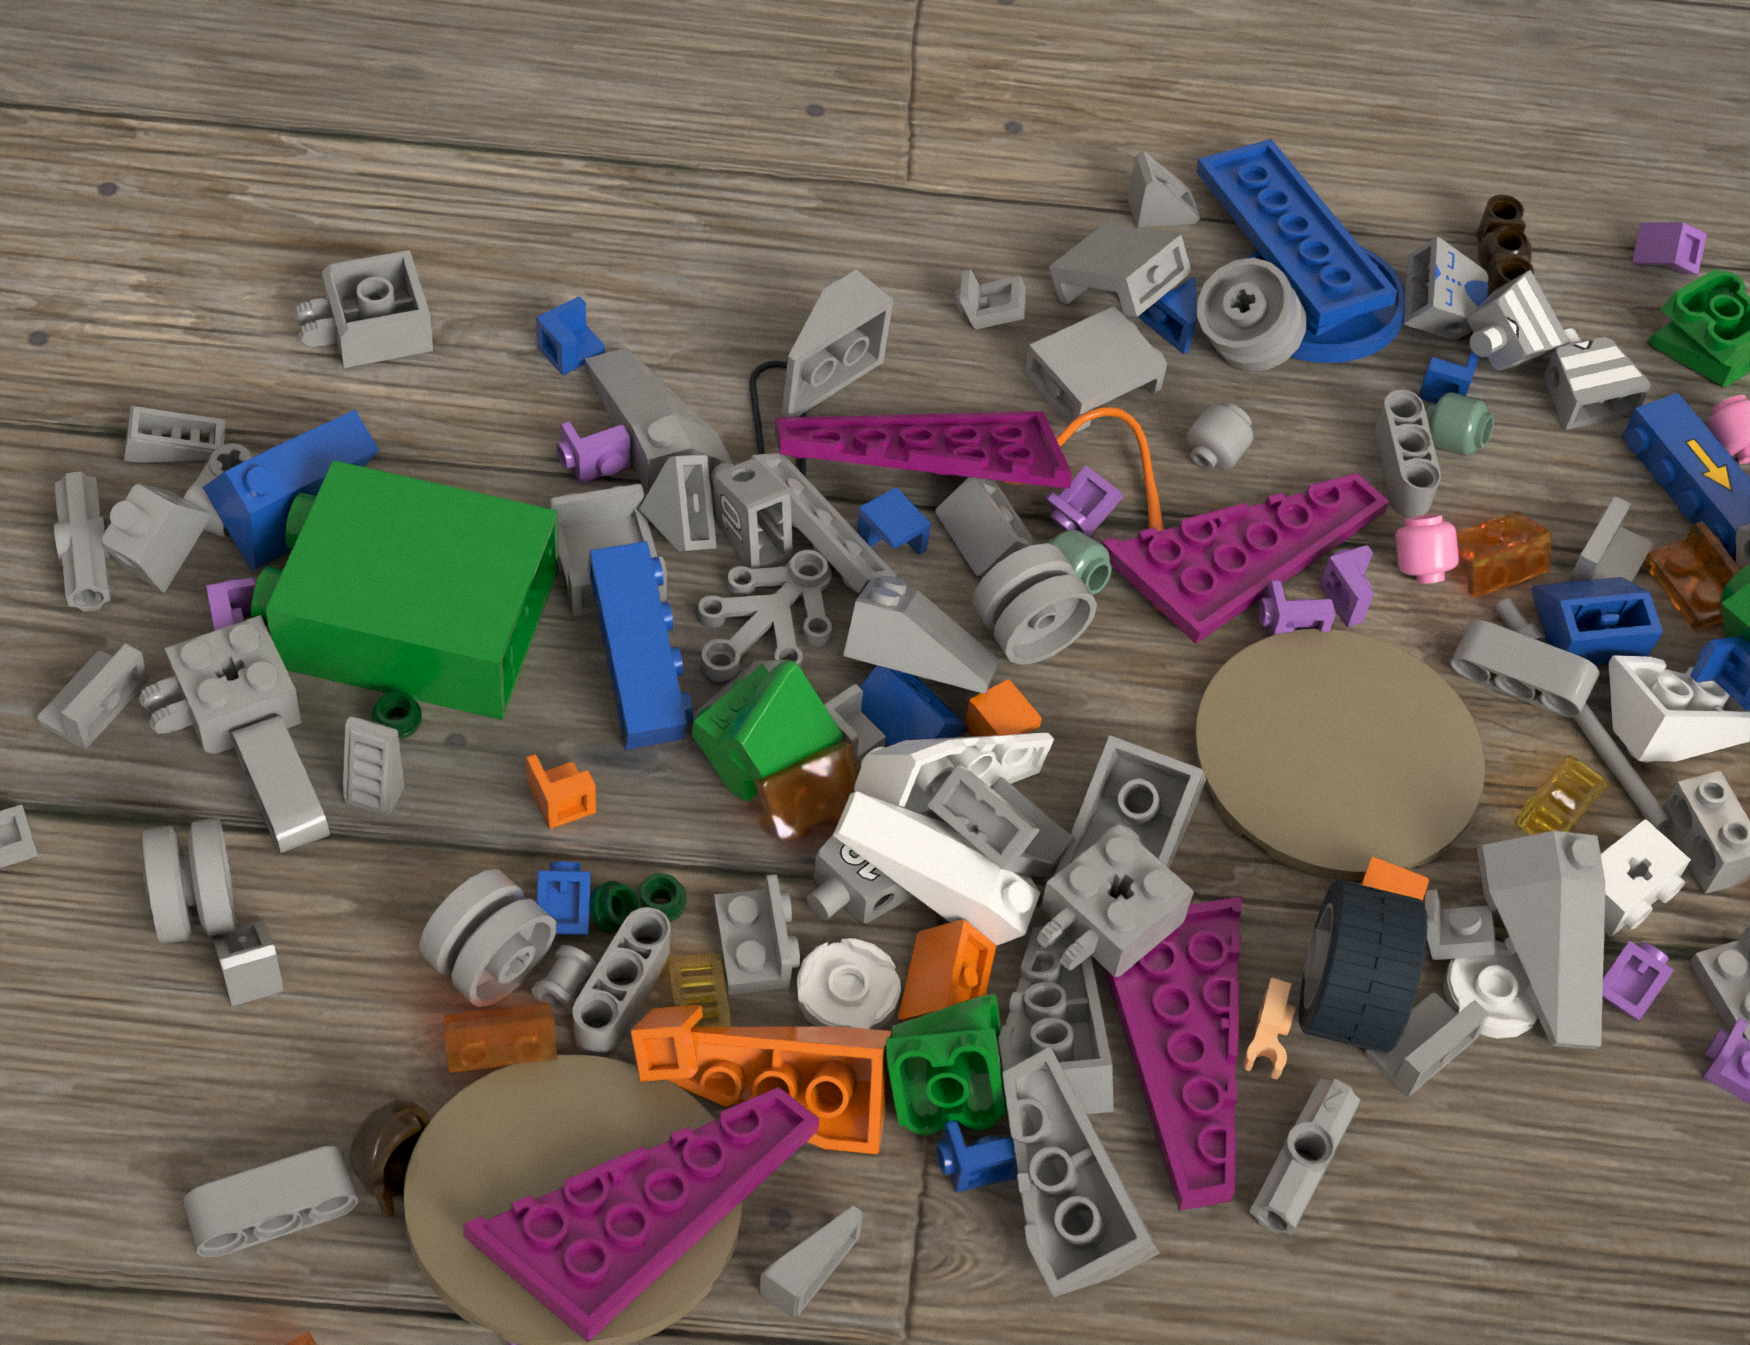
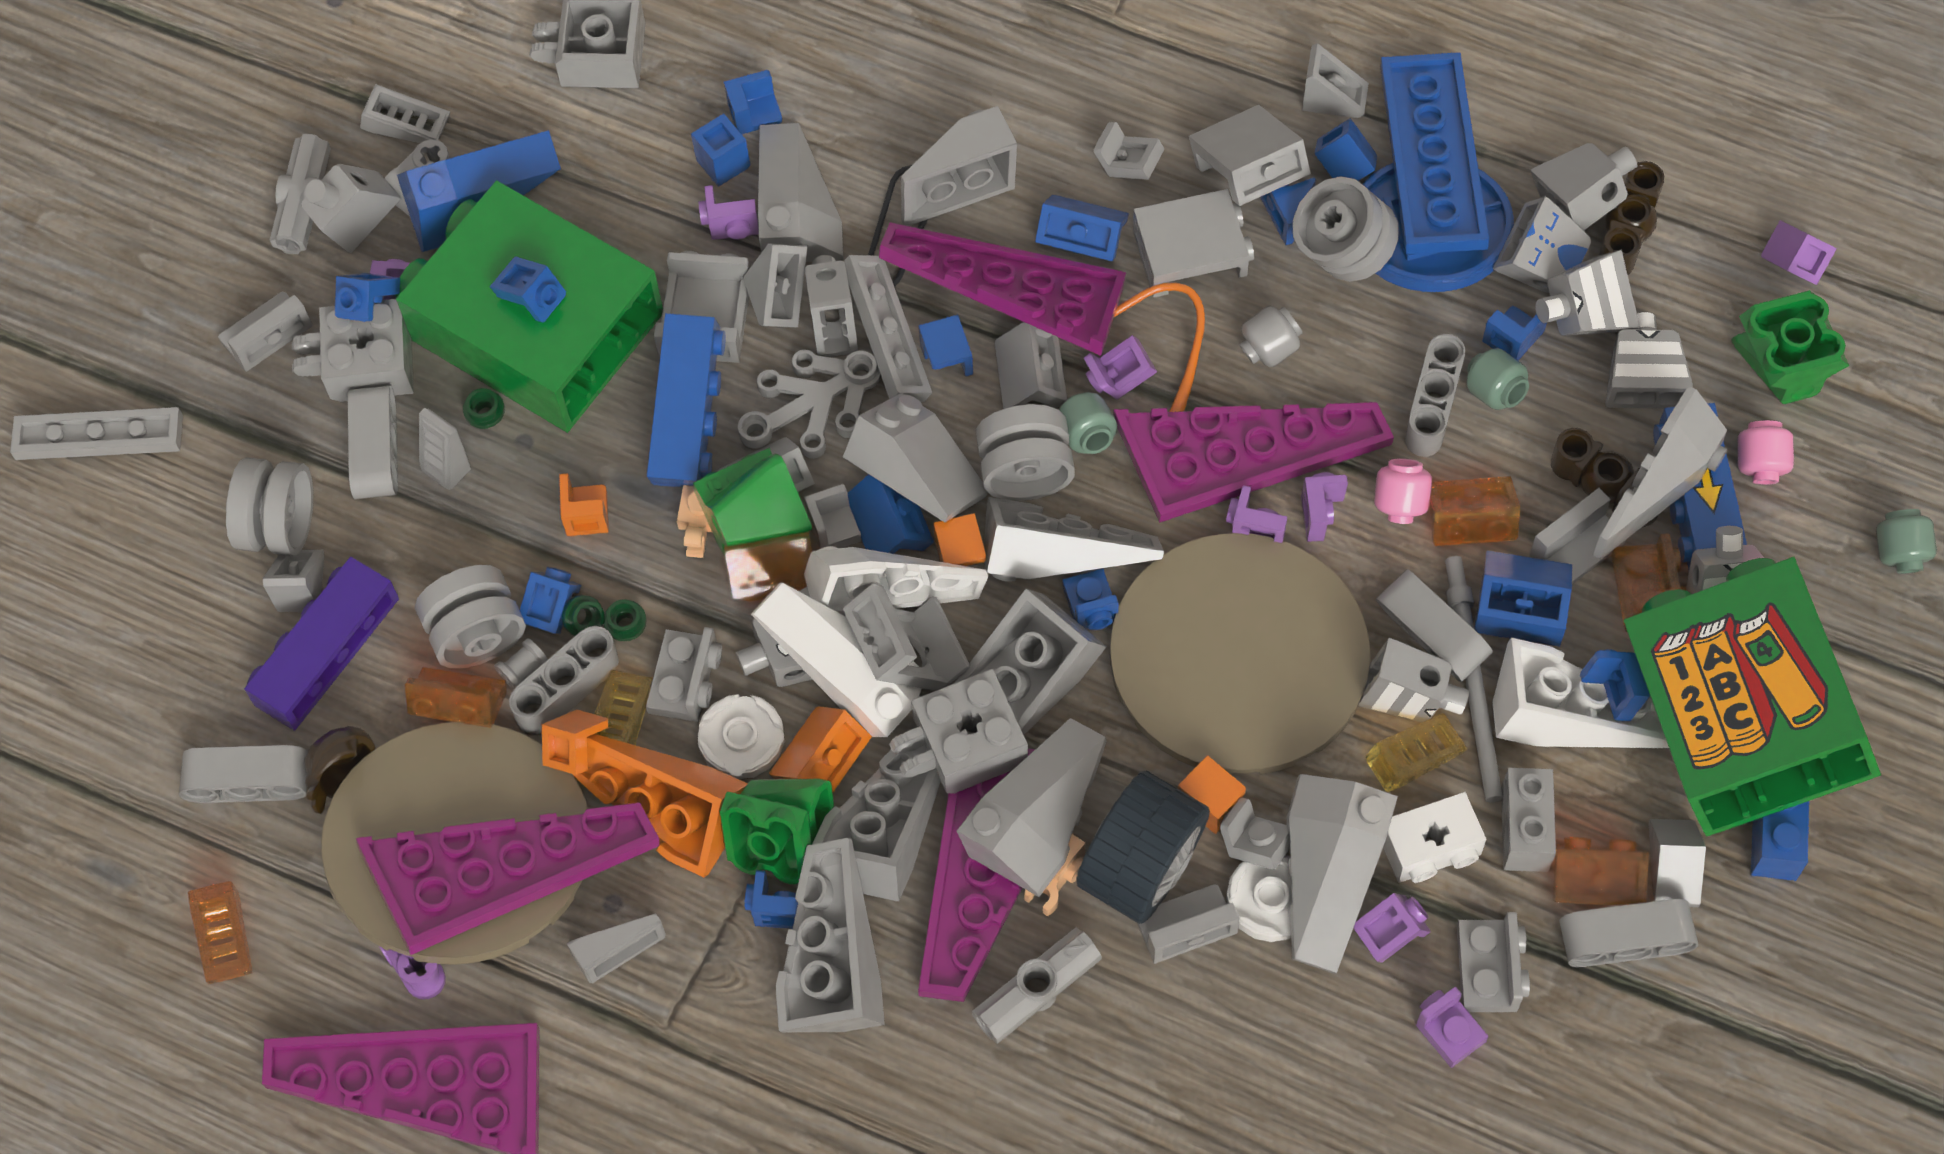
camera: 30 degrees right, 10 degrees up
none -> dark purple brick [244,556,399,731]
none -> blue bracket [335,273,400,322]
none -> blue bracket [490,256,566,322]
none -> light nougat plate [677,485,712,558]
none -> blue panel [691,114,751,187]
none -> light grey wedge [957,718,1107,897]
none -> wedge [984,497,1164,581]
none -> blue panel [1035,195,1129,262]
none -> blue bracket [1062,568,1119,630]
none -> blue panel [1314,118,1377,181]
none -> light grey torso [1359,638,1469,723]
none -> light grey torso [1530,143,1638,231]
none -> dark brown piece [1551,428,1659,527]
none -> light grey wedge [1593,385,1727,559]

